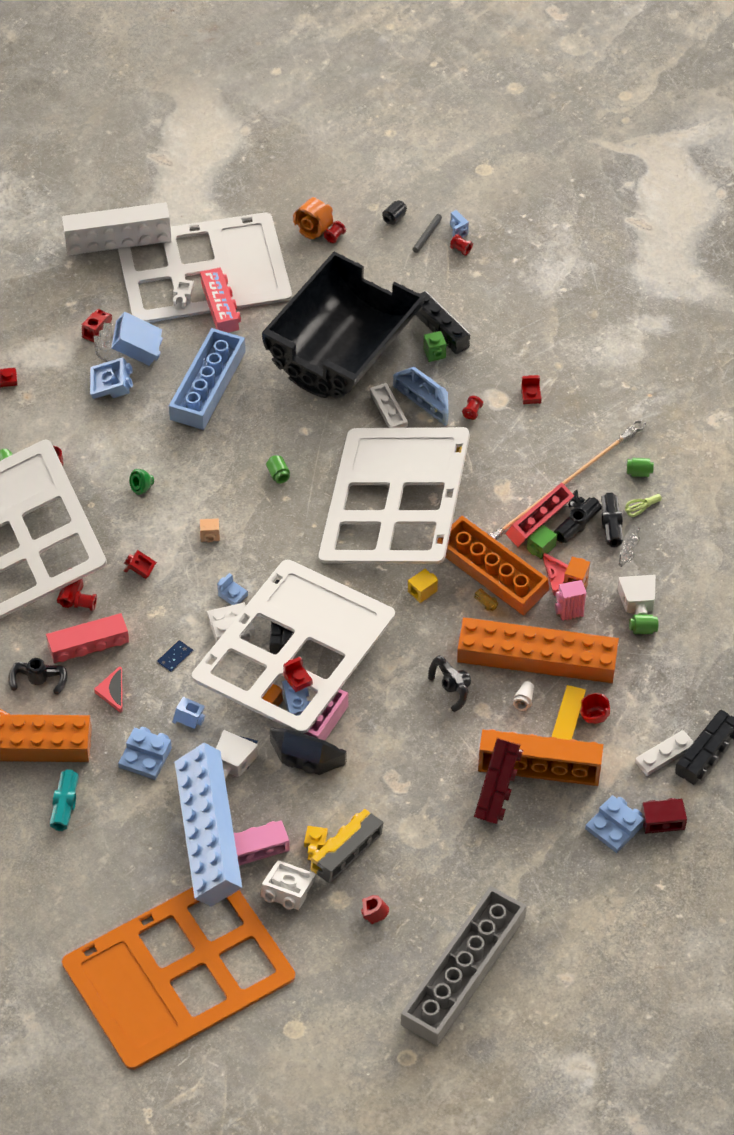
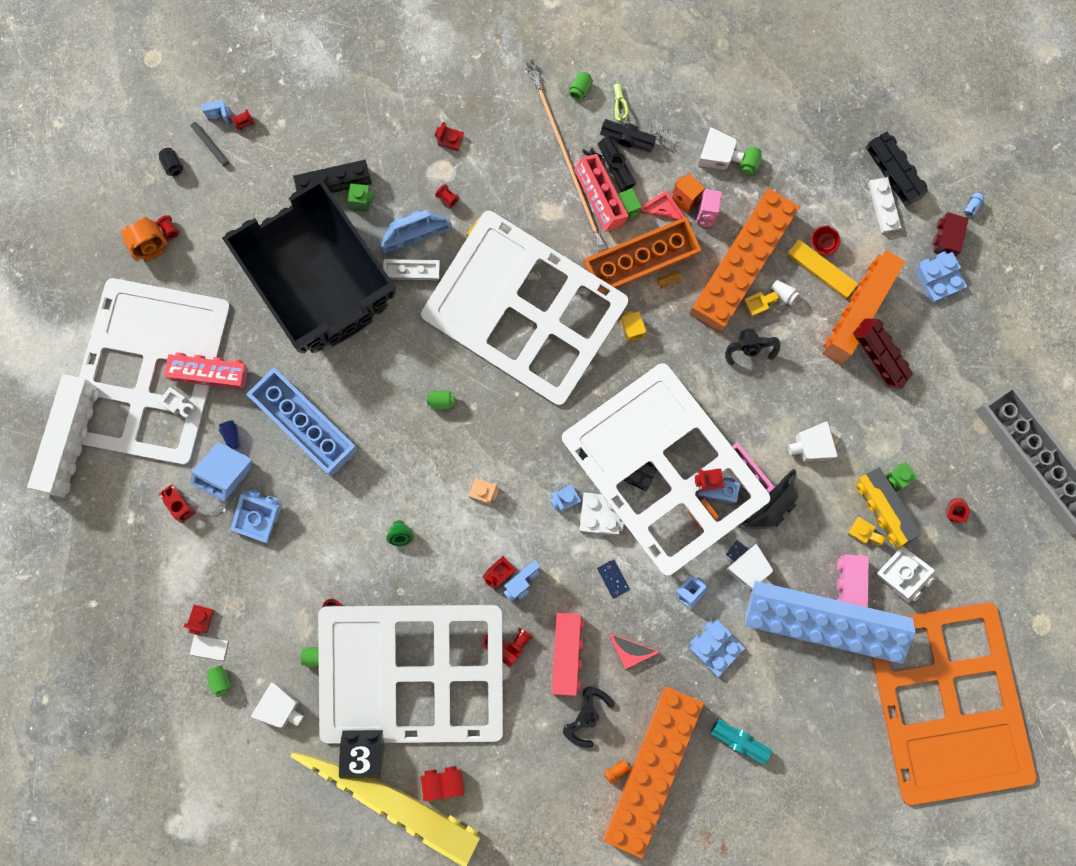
camera: 70 degrees left, 25 degrees up
none -> clear blue cone [219,420,240,449]
none -> light blue plate [504,561,540,603]
none -> yellow plate [744,291,779,317]
none -> white torso [788,422,838,462]
none -> bright green brick [885,462,918,492]
none -> light blue pin [964,193,985,218]

